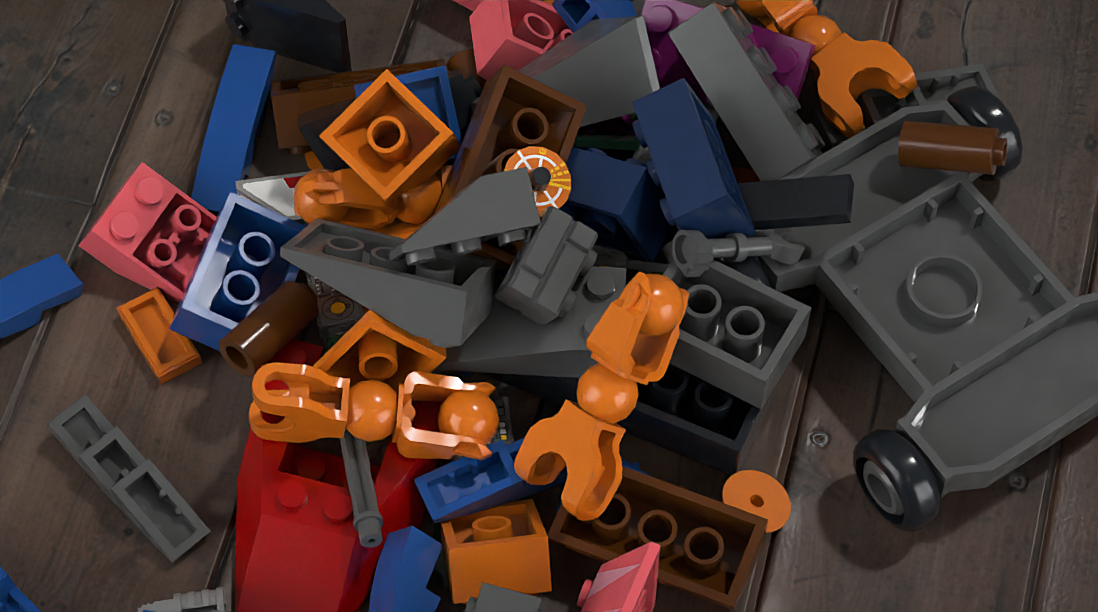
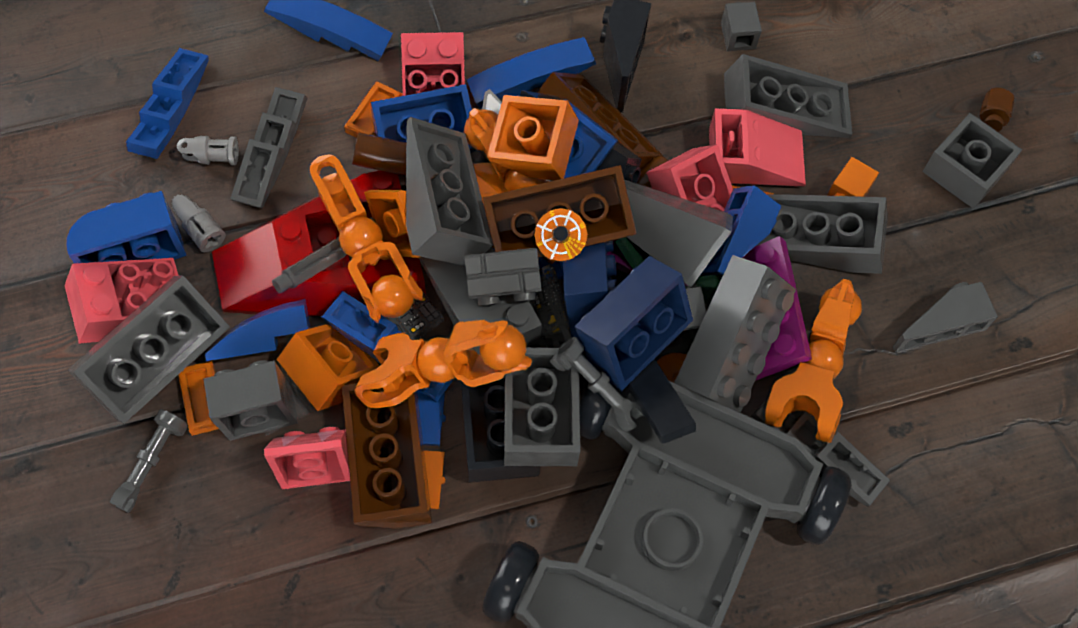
camera: 55 degrees right, 5 degrees up
dark grey slope [388,167,541,266] -> none
orange piece [722,470,791,533] -> none
reddish brown brick [898,121,1008,175] -> none
none -> light grey piece [177,136,239,165]

